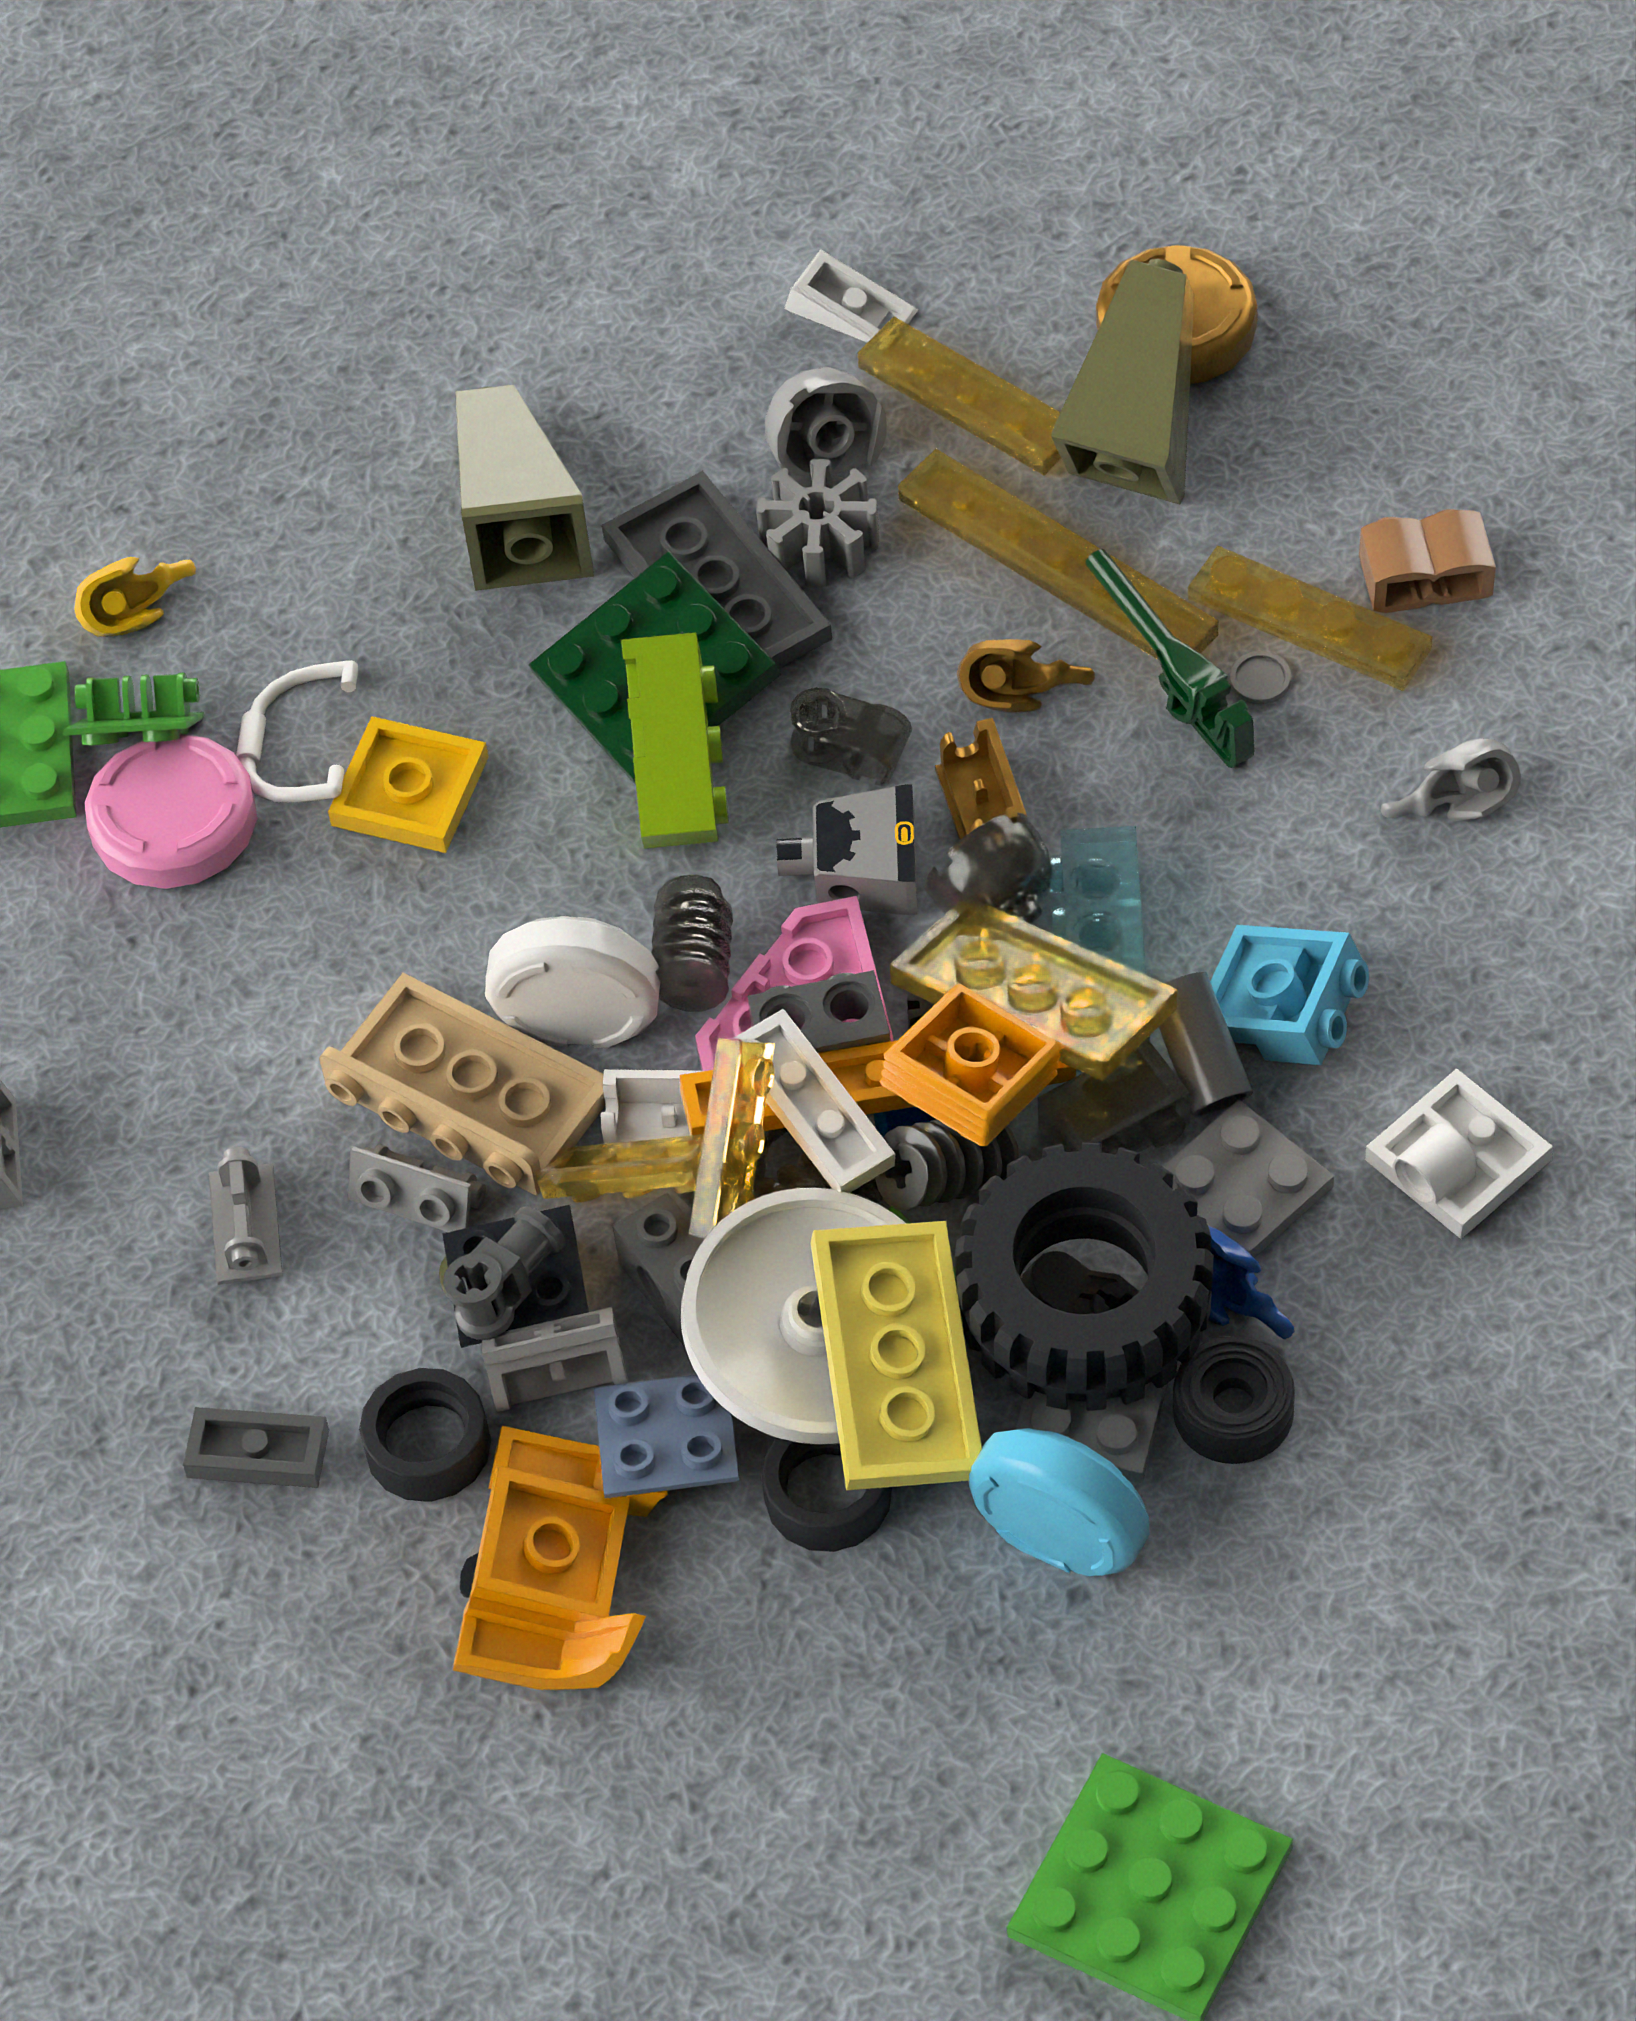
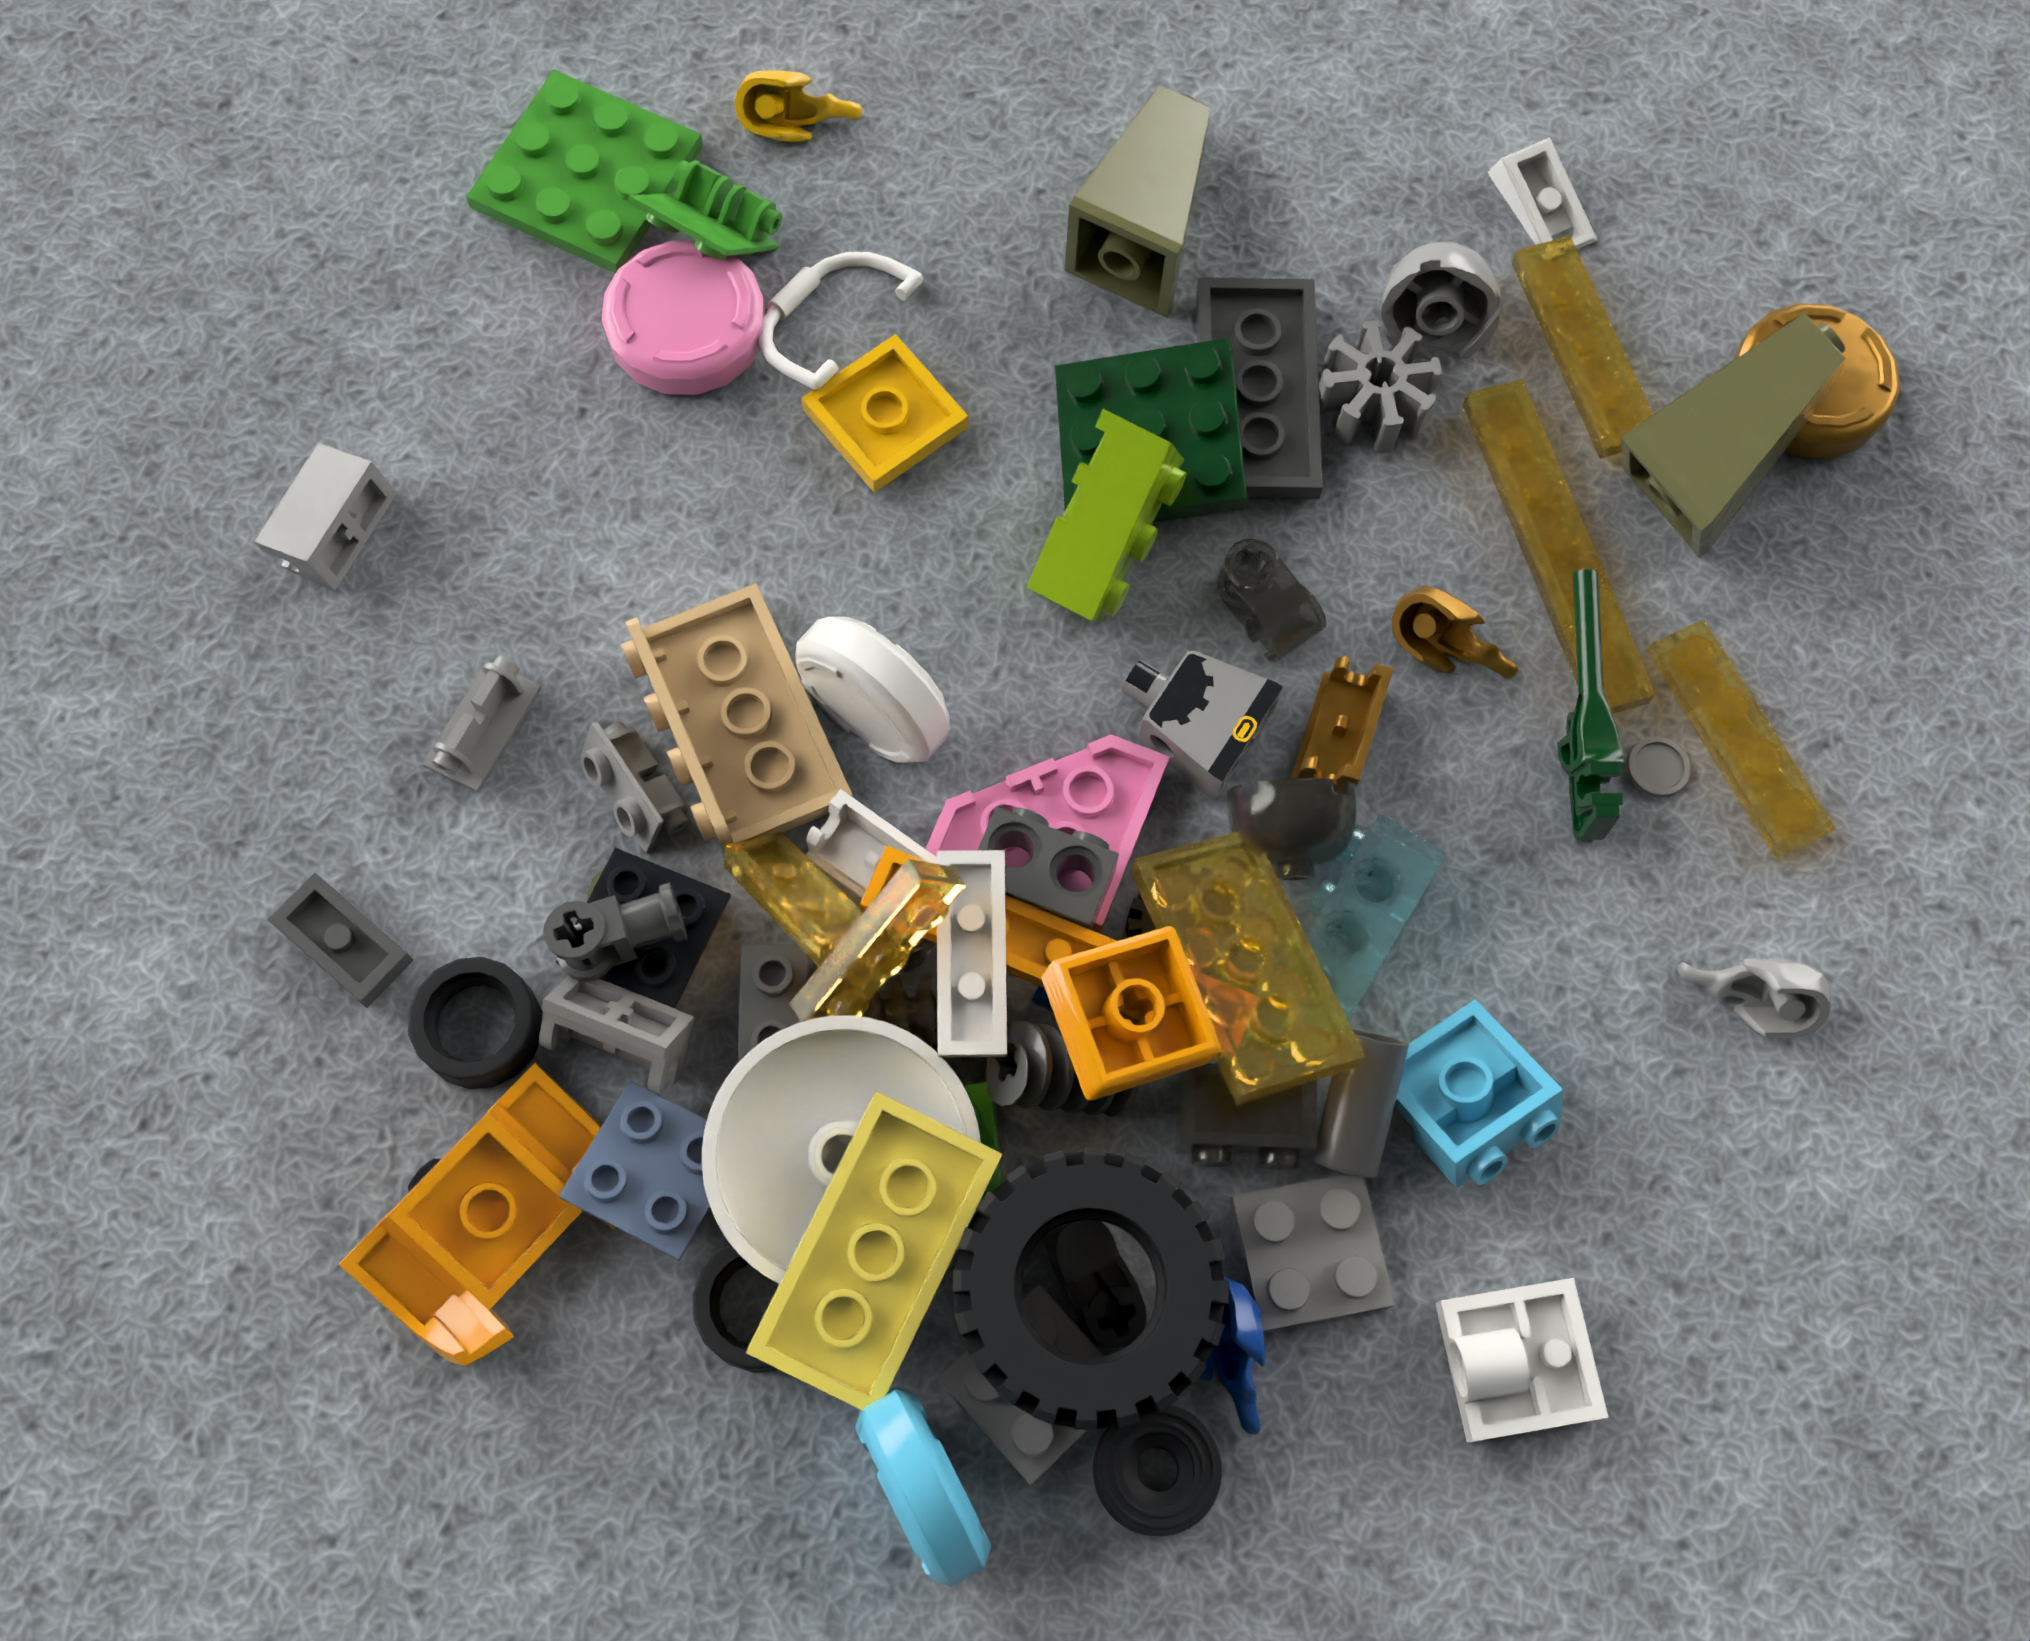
camera: 25 degrees right, 15 degrees up
clear smoke piece [651,875,734,1012] -> none
medium nougat brick [1359,509,1496,613] -> none

